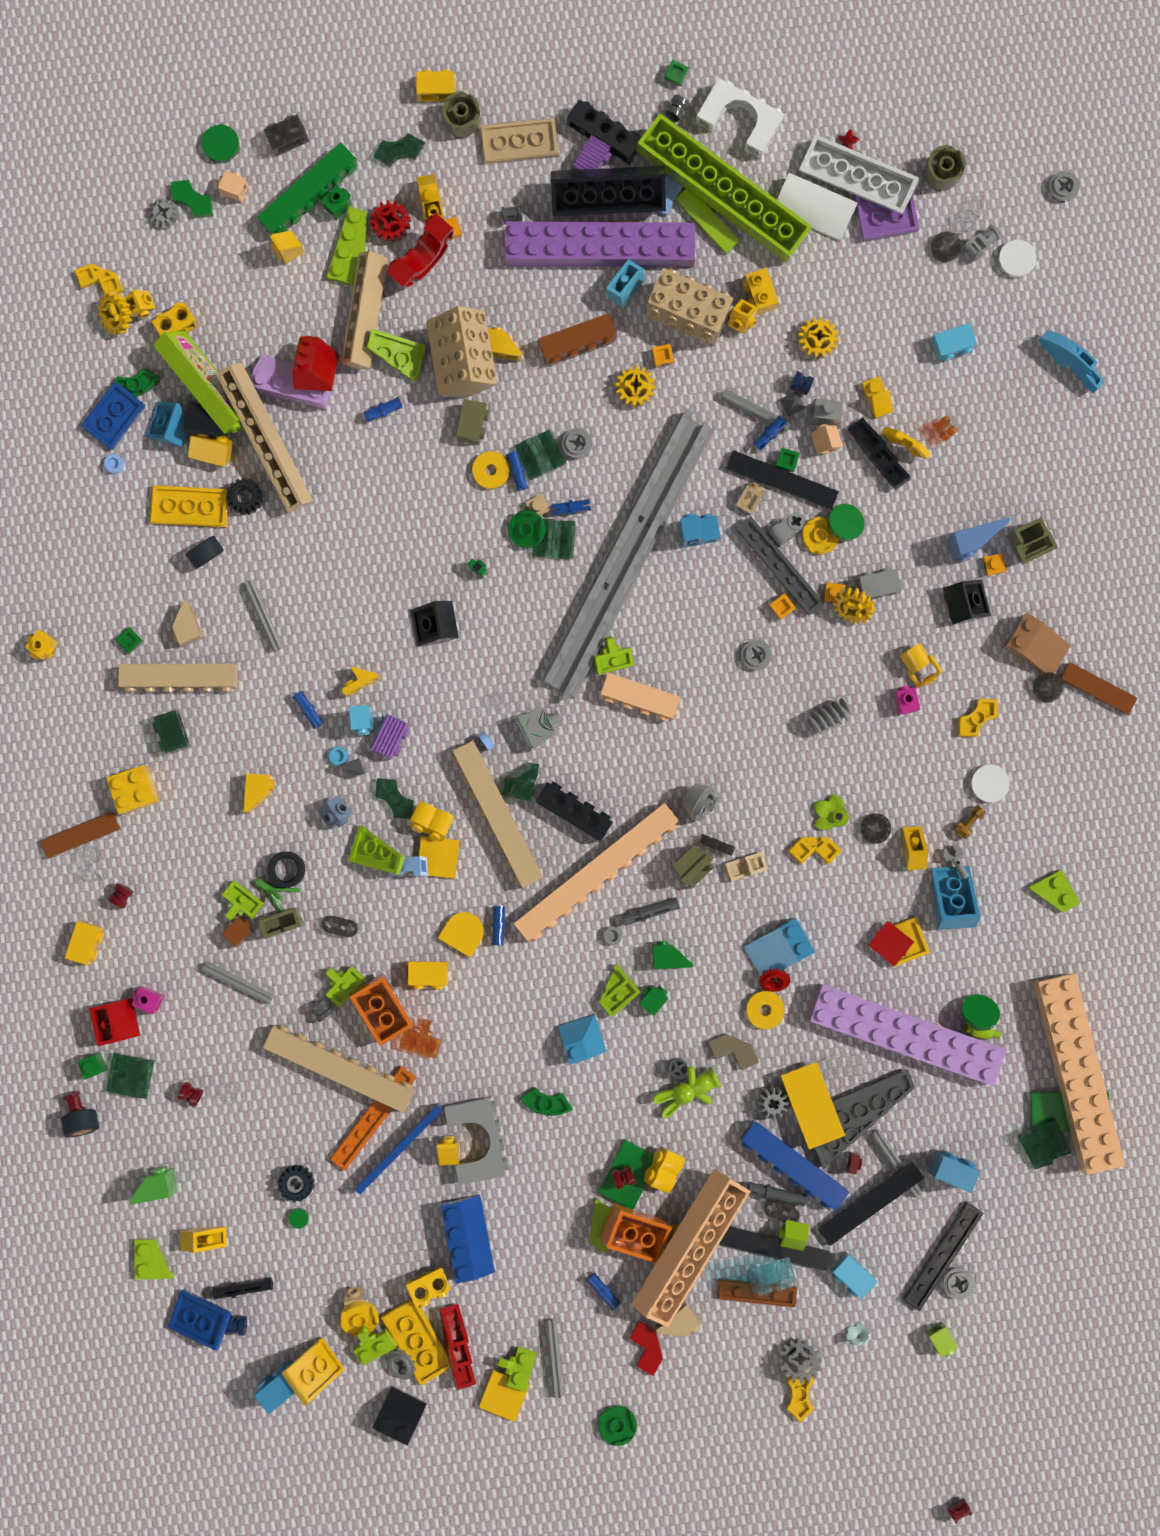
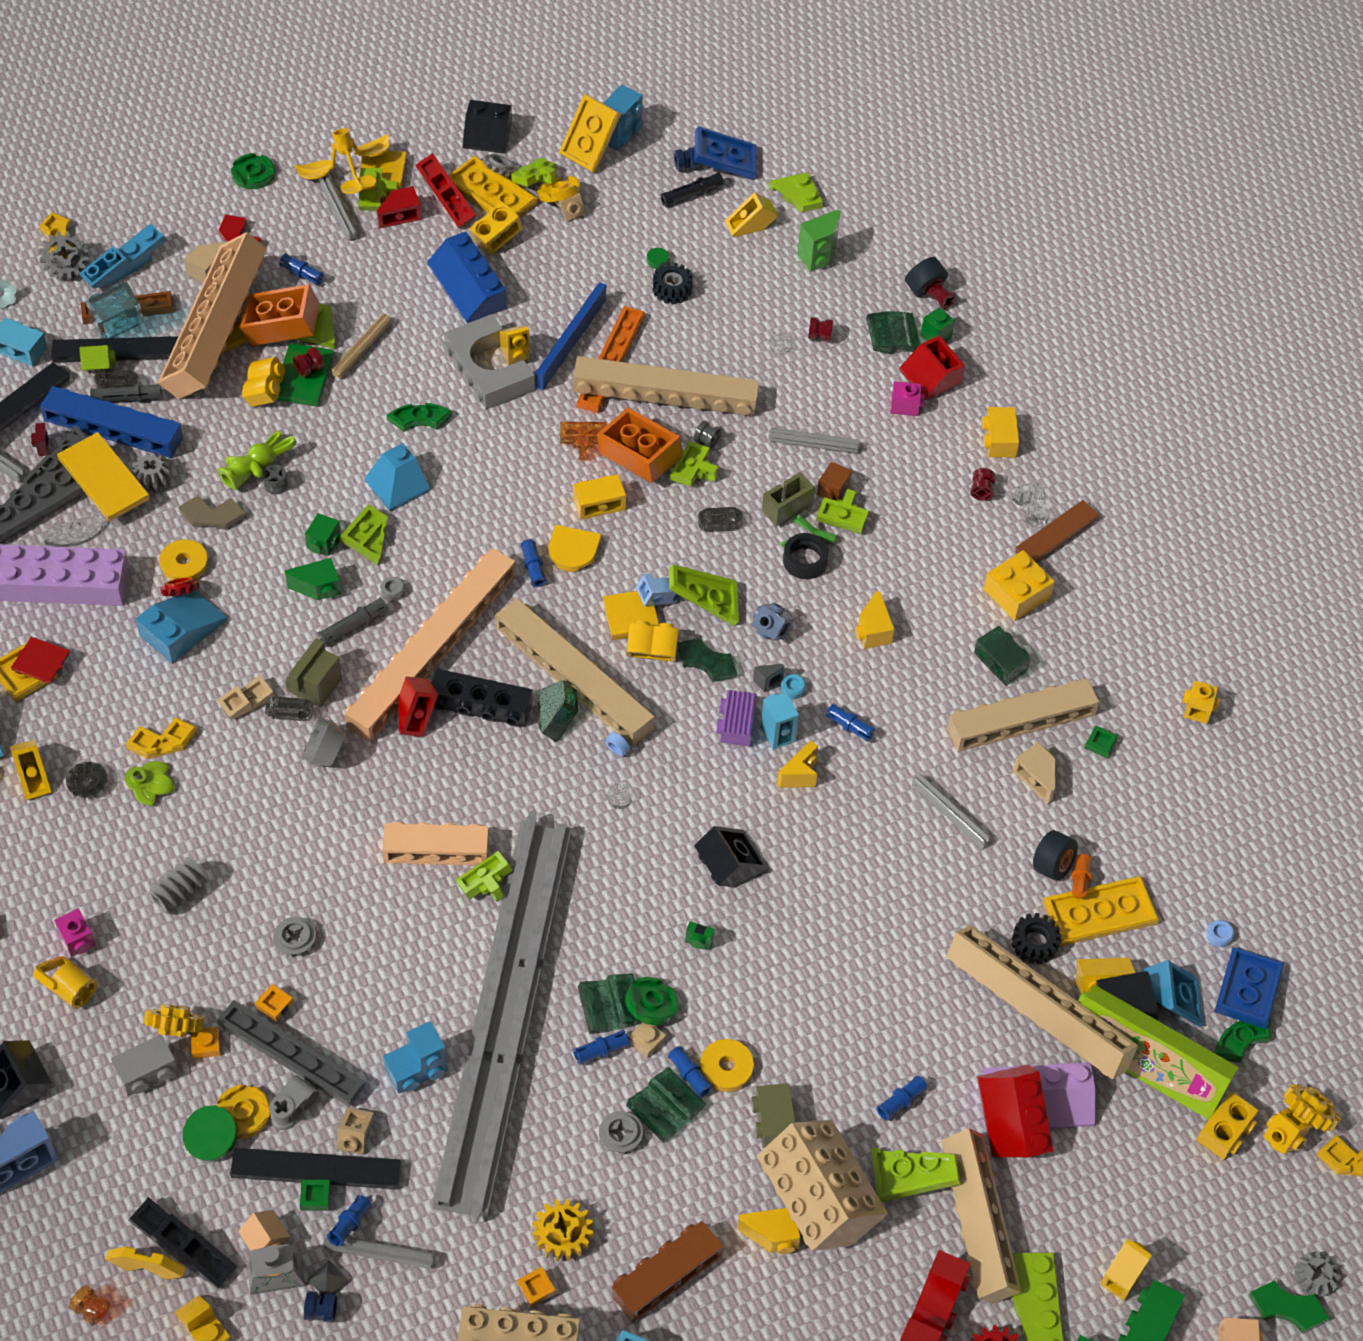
camera: 165 degrees right, 30 degrees down
light grey torso [514,708,562,752] -> none
none -> dark azure slope [79,223,166,289]
none -> yellow plant [294,128,390,194]
none -> tan axle [332,313,392,379]
none -> red slope [377,186,422,229]
none -> red slope [398,676,438,737]
none -> orange axle [1071,854,1092,899]

